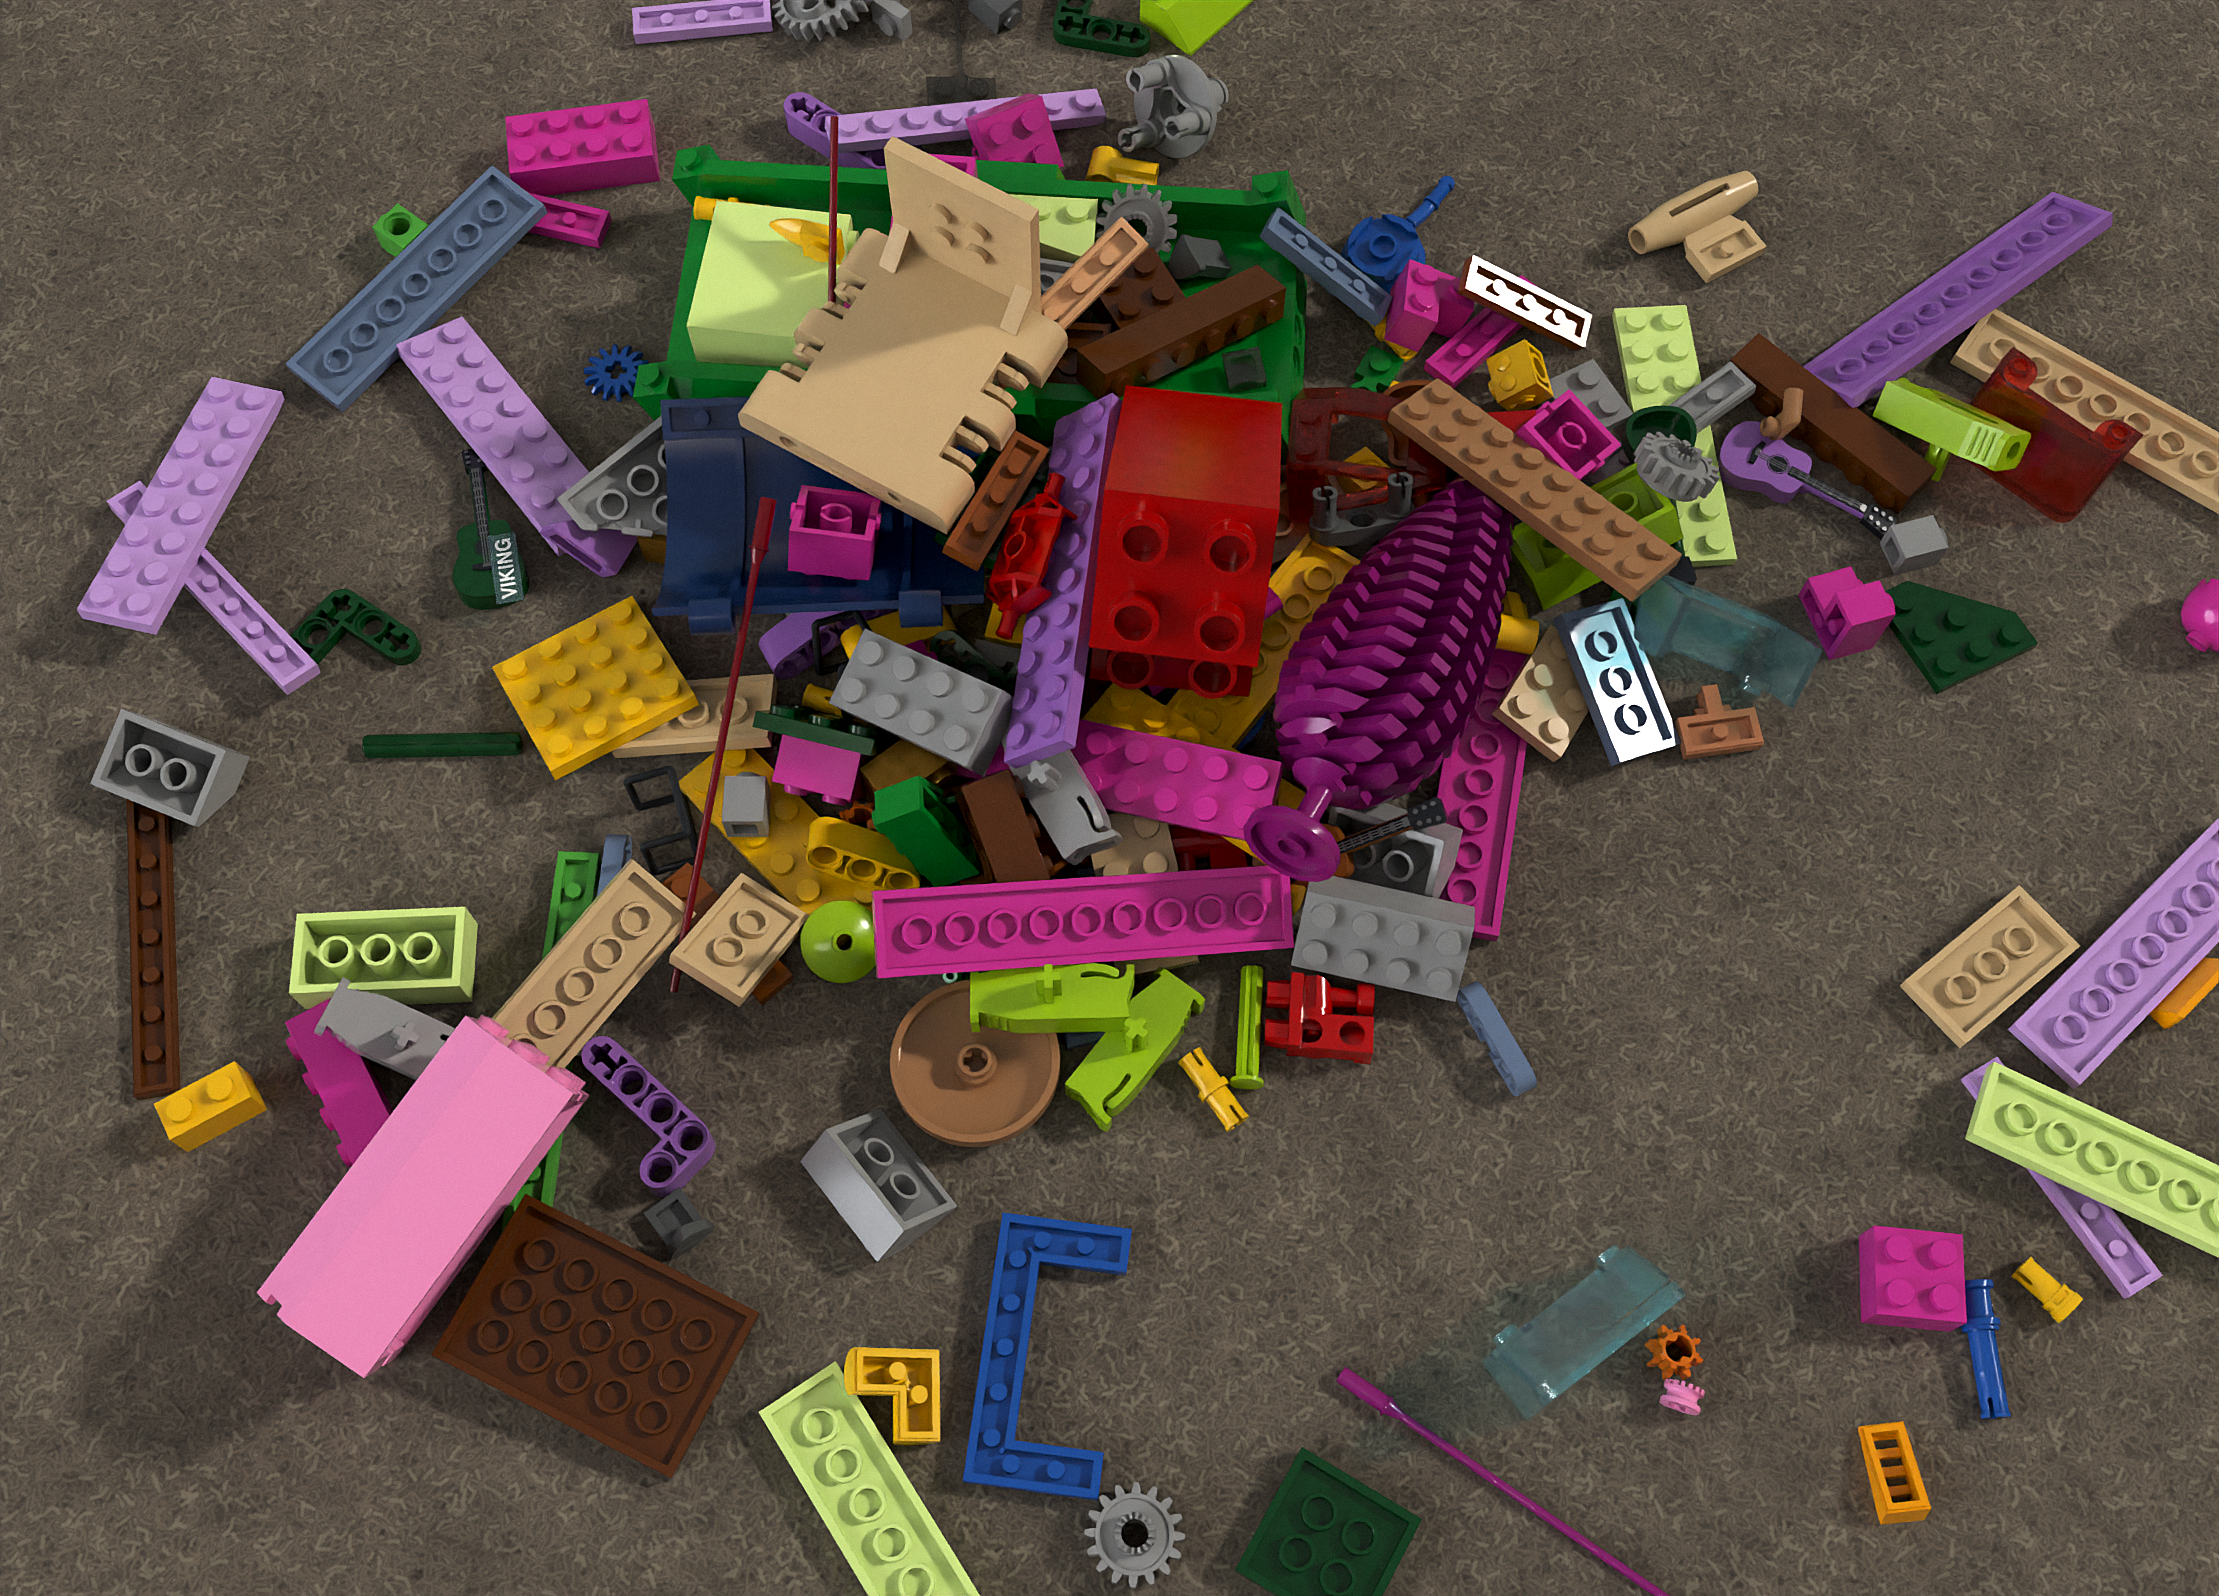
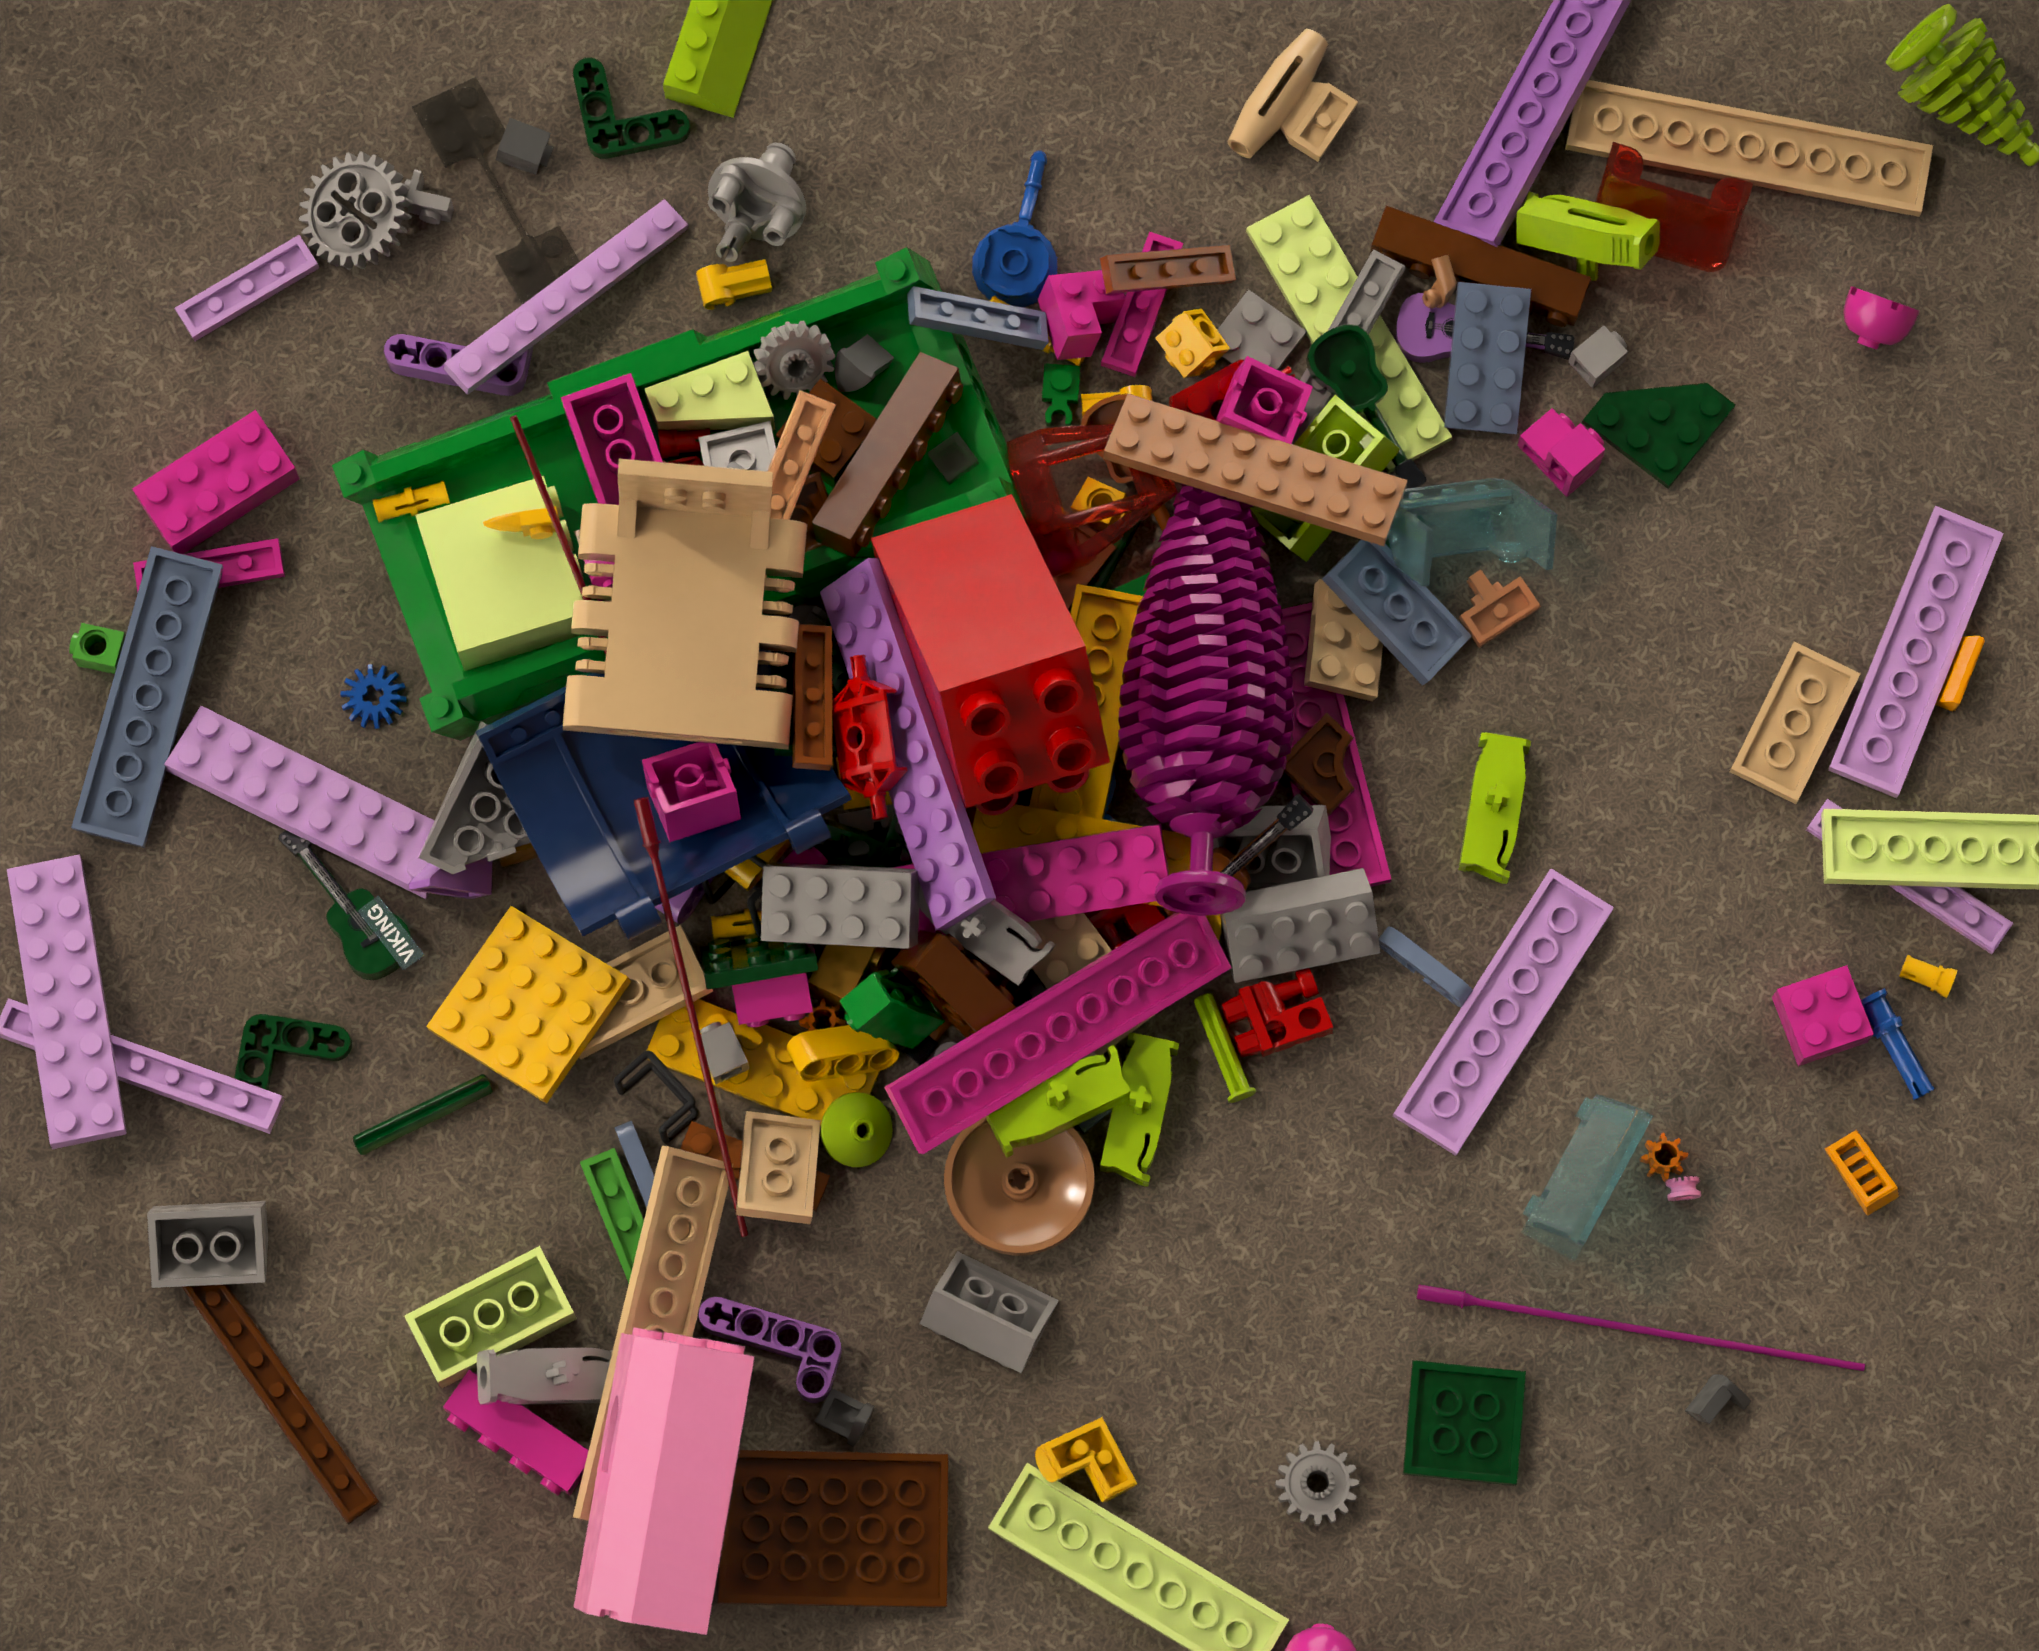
camera: 25 degrees left, 10 degrees up
yellow brick [154,1061,267,1152] -> none
blue plate [963,1212,1132,1501] -> none
dark pink brick [965,93,1064,168] -> none
yellow pin [1178,1047,1249,1132] -> none
dark grey connector [1309,472,1415,559] -> none
yellow piece [1496,591,1539,655] -> none
light grey gear [1634,432,1720,502] -> none
none -> reddish brown tile [1283,713,1355,817]
none -> lavender plate [1393,869,1614,1156]
none -> sand blue plate [1444,282,1531,435]
none -> lime piece [1458,732,1531,884]

